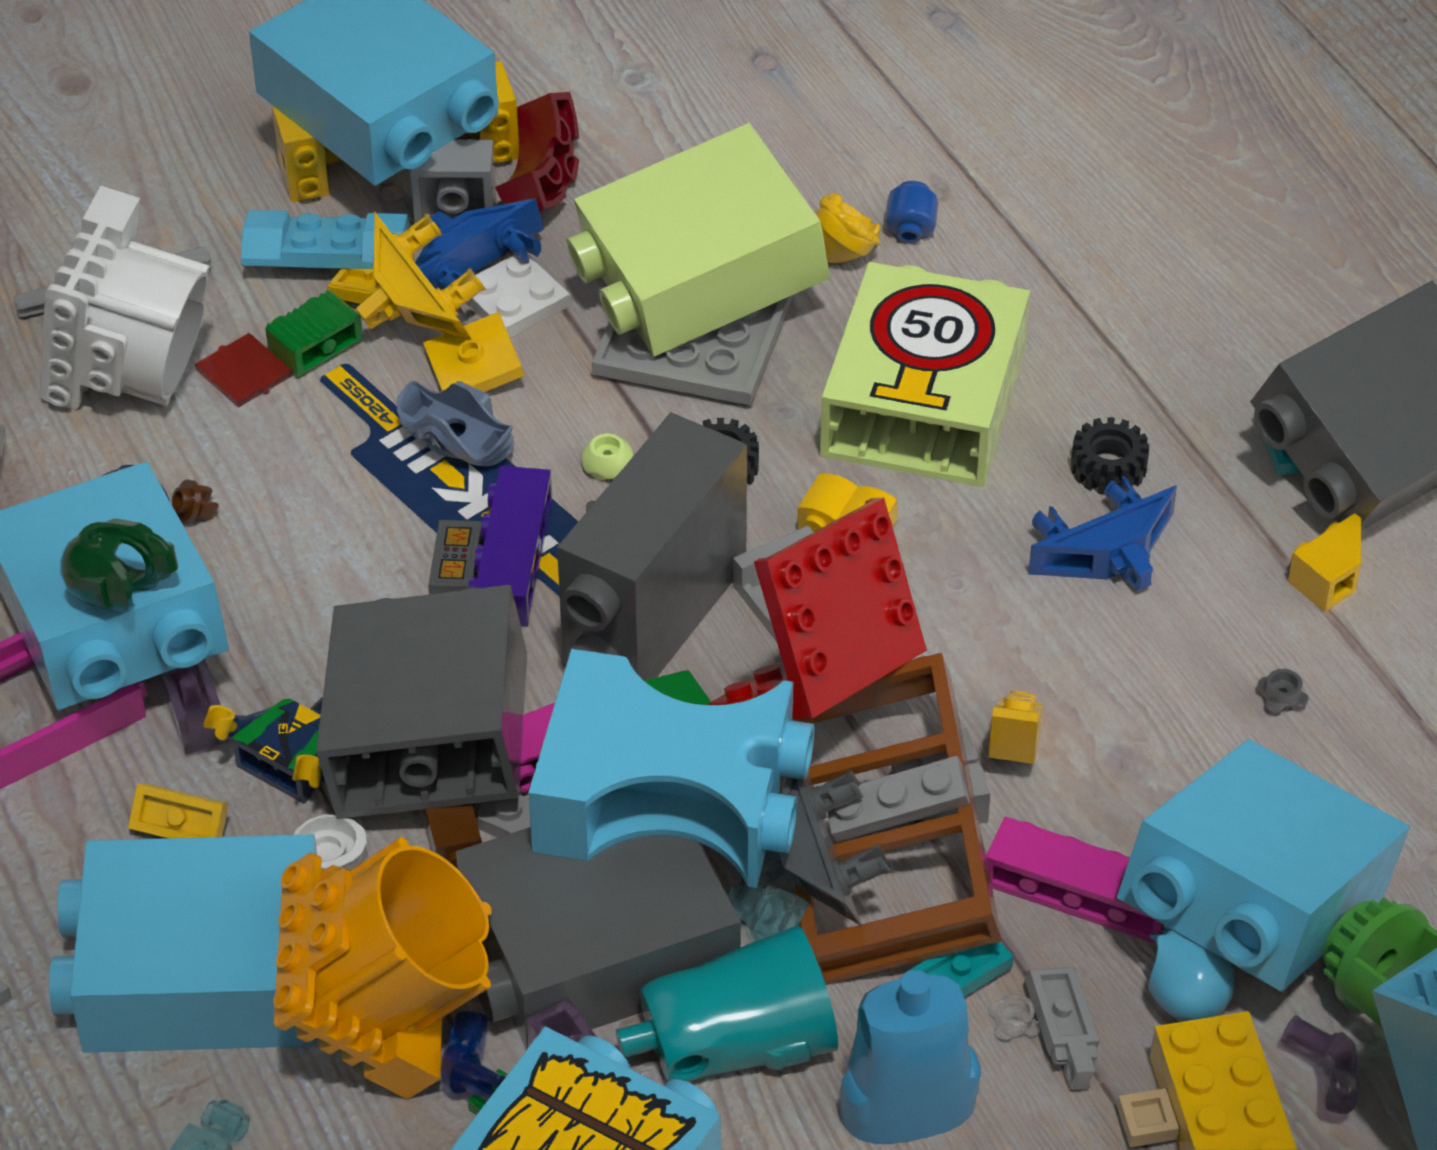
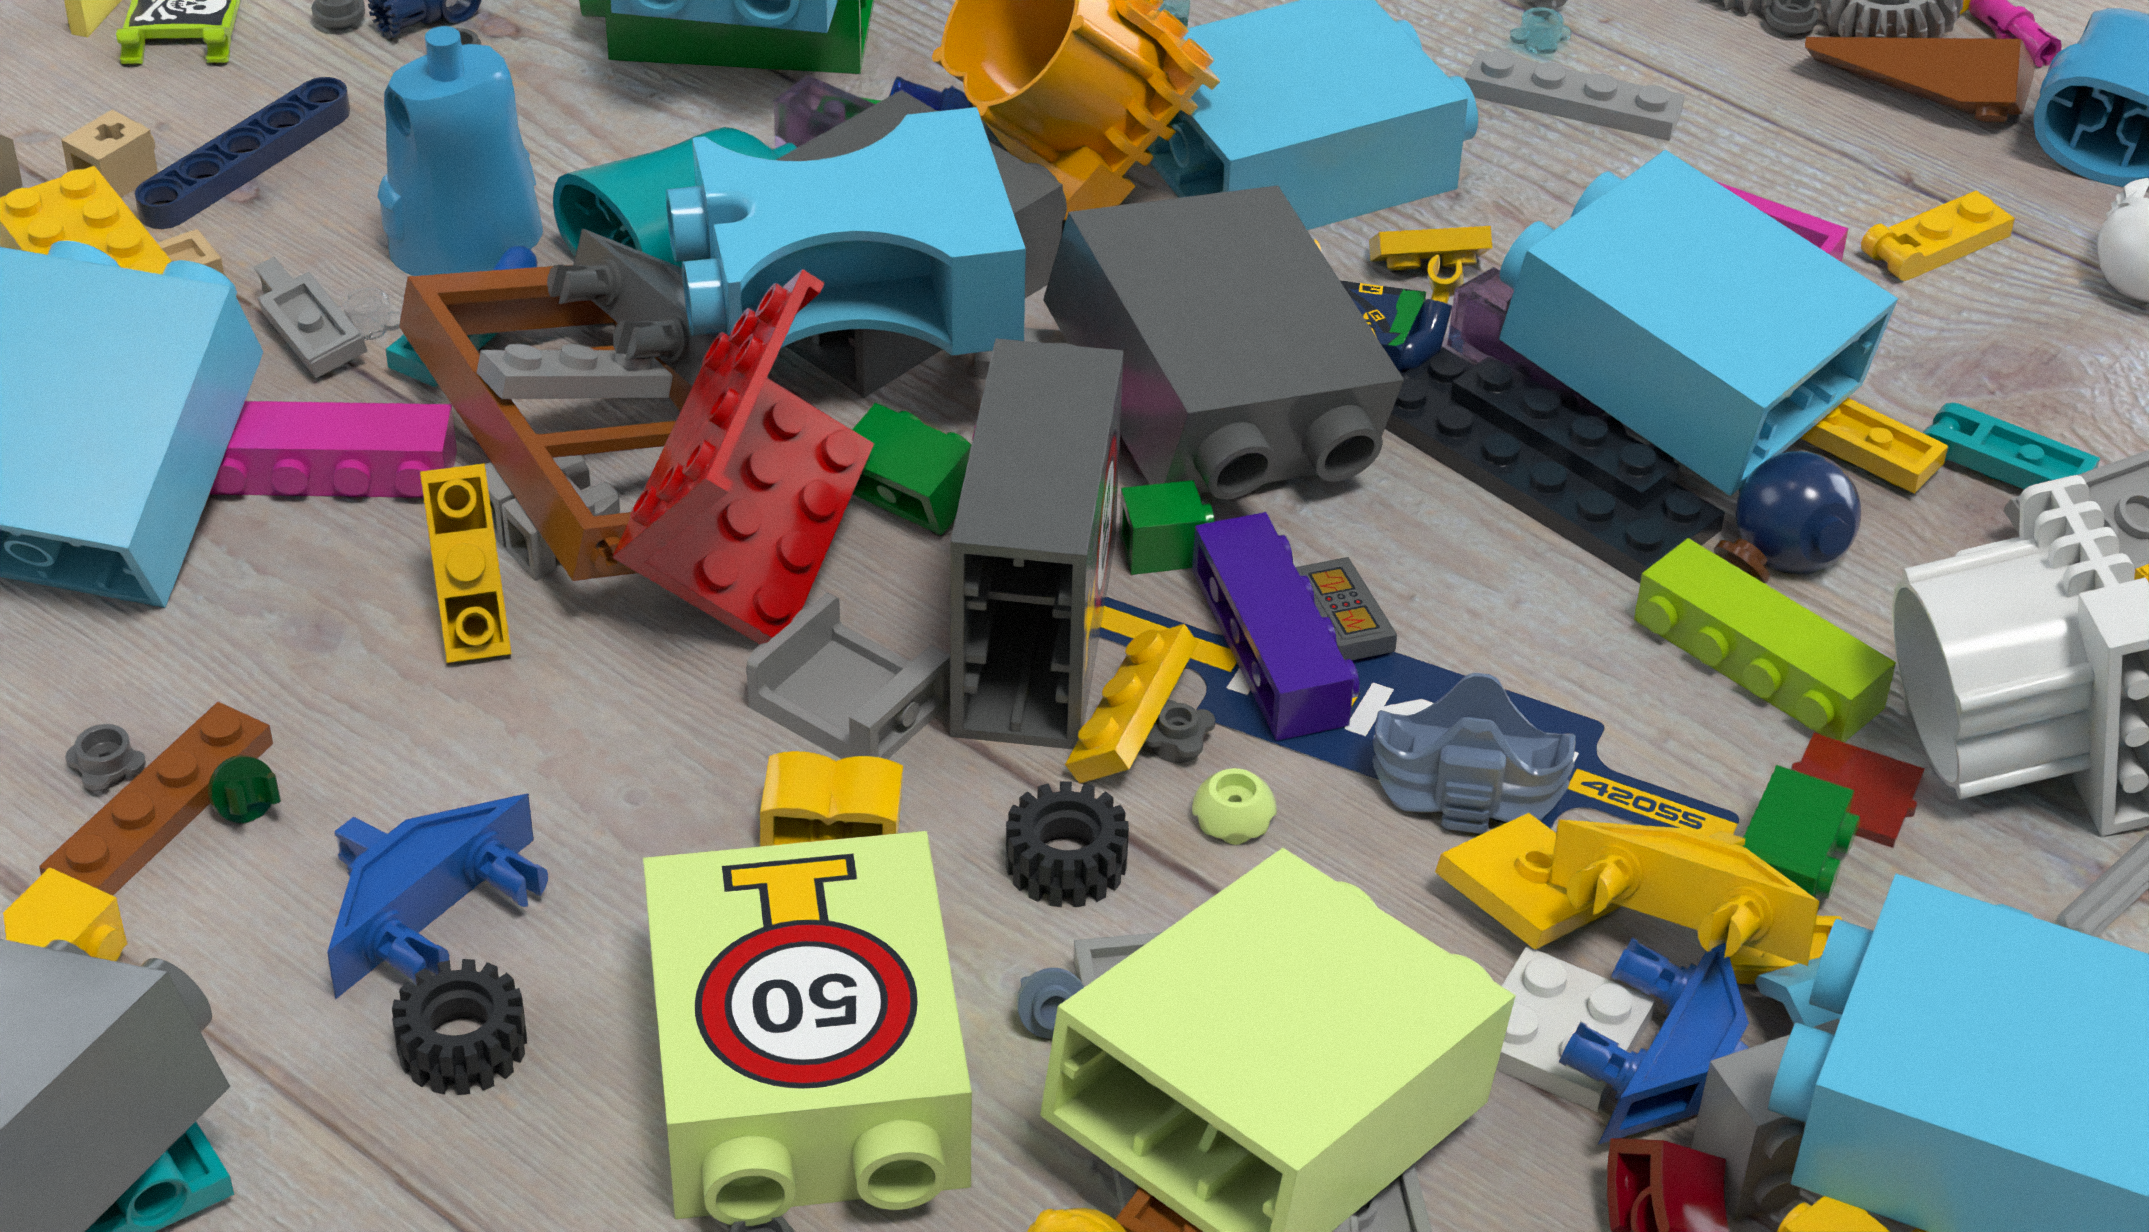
camera: 155 degrees right, 5 degrees down
dark green helmet [60,519,178,613] -> none
none -> dark orange plate [39,701,273,896]
none -> dark green plate [208,755,281,823]
none -> sand blue plate [1017,968,1084,1038]
none -> green brick [1119,480,1215,575]
none -> black plate [1385,347,1725,583]
none -> lime brick [1634,538,1896,746]

